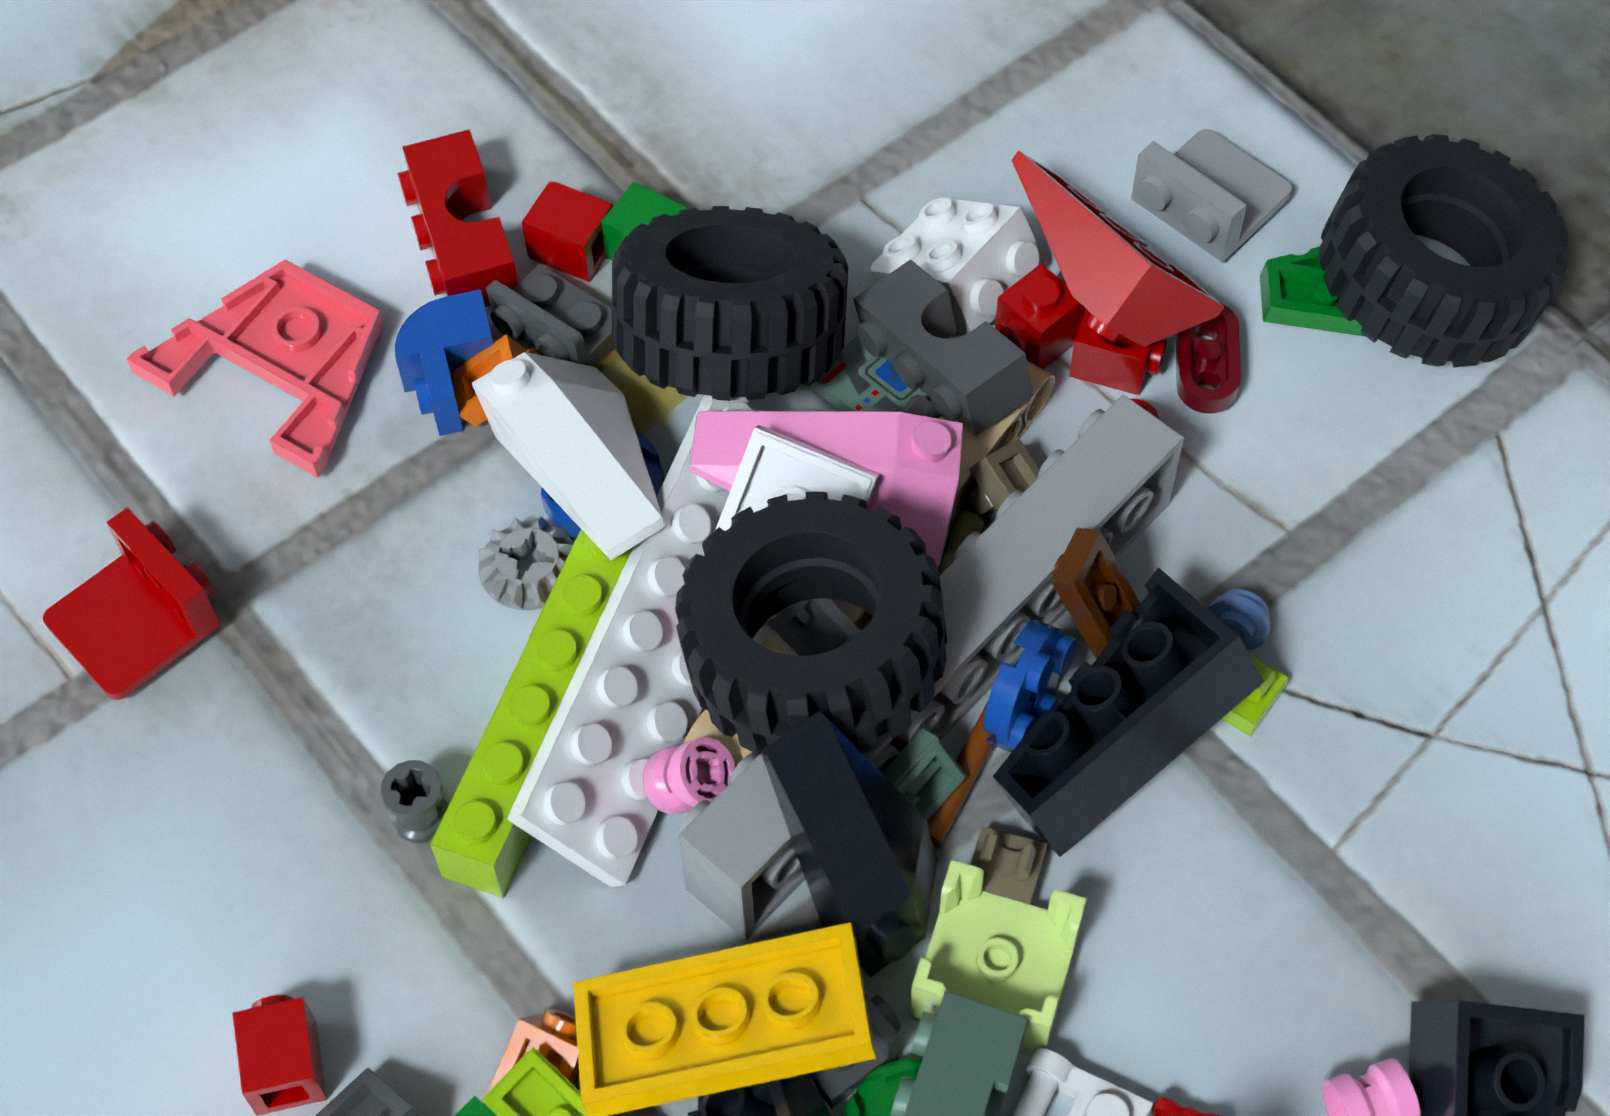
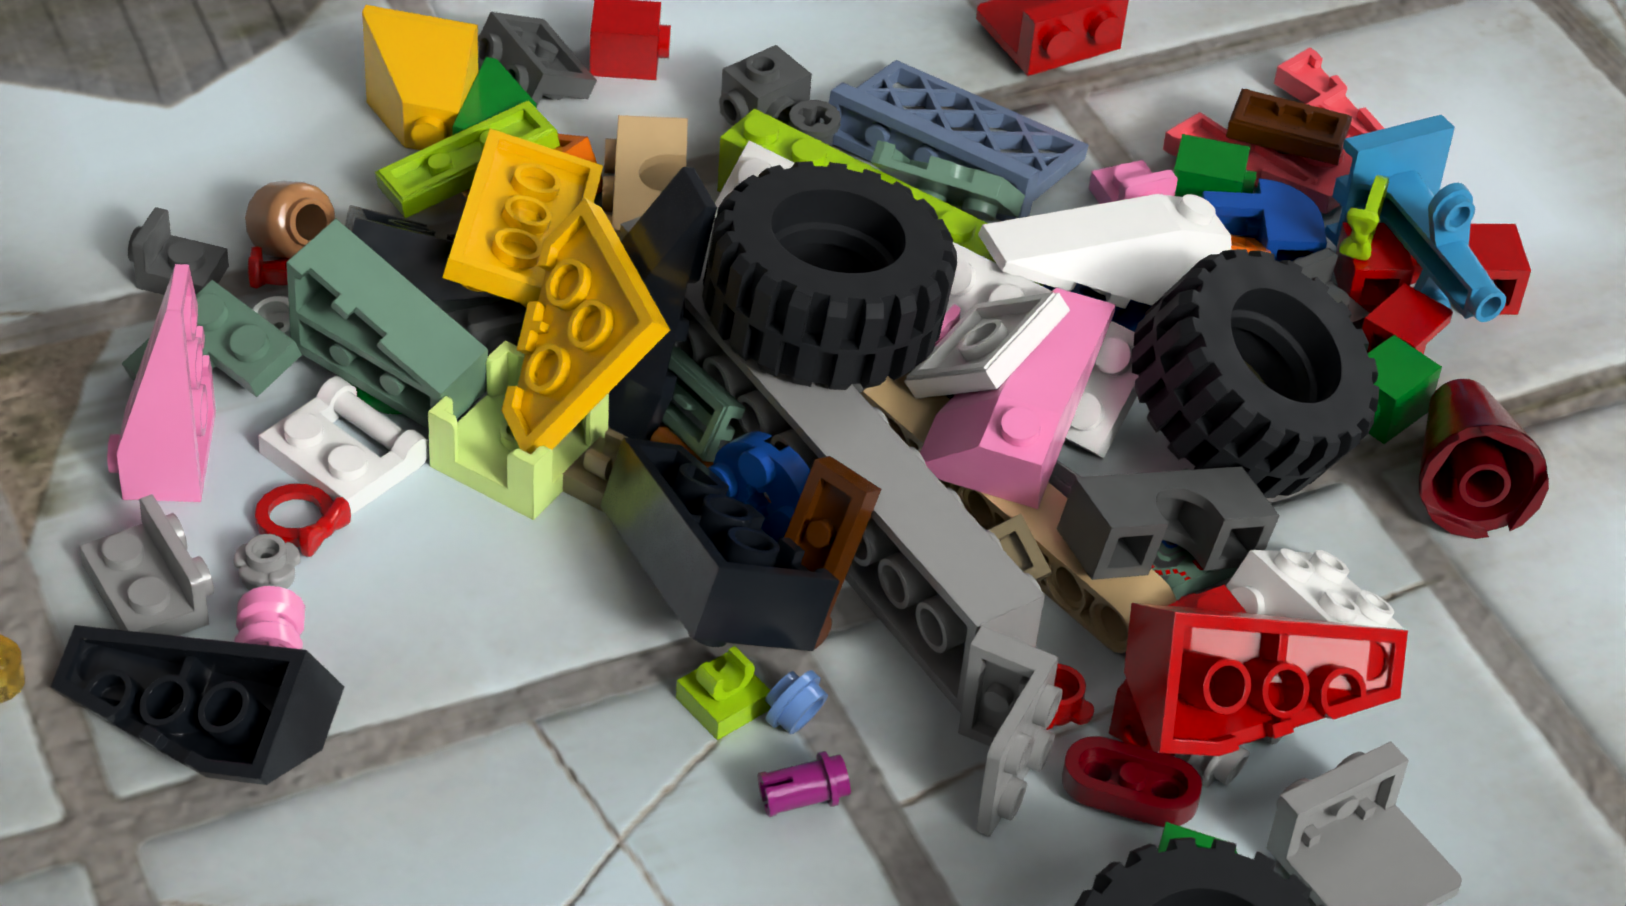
camera: 100 degrees right, 15 degrees down
none -> yellow plate [501,198,670,454]
none -> tan arch [602,115,688,239]
none -> dark grey brick [719,45,812,126]
none -> magenta pin [757,751,851,817]
none -> sand blue fence [829,60,1089,221]
none -> sand green wing [871,140,1025,221]
none -> light grey bracket [958,626,1062,836]
none -> bright pink bracket [1089,160,1178,204]
none -> green brick [1173,134,1257,197]
none -> reddish brown plate [1226,89,1353,166]
none -> dark azure piece [1325,115,1506,322]
none -> lime piece [1339,175,1389,261]
none -> dark red cone [1418,379,1549,539]

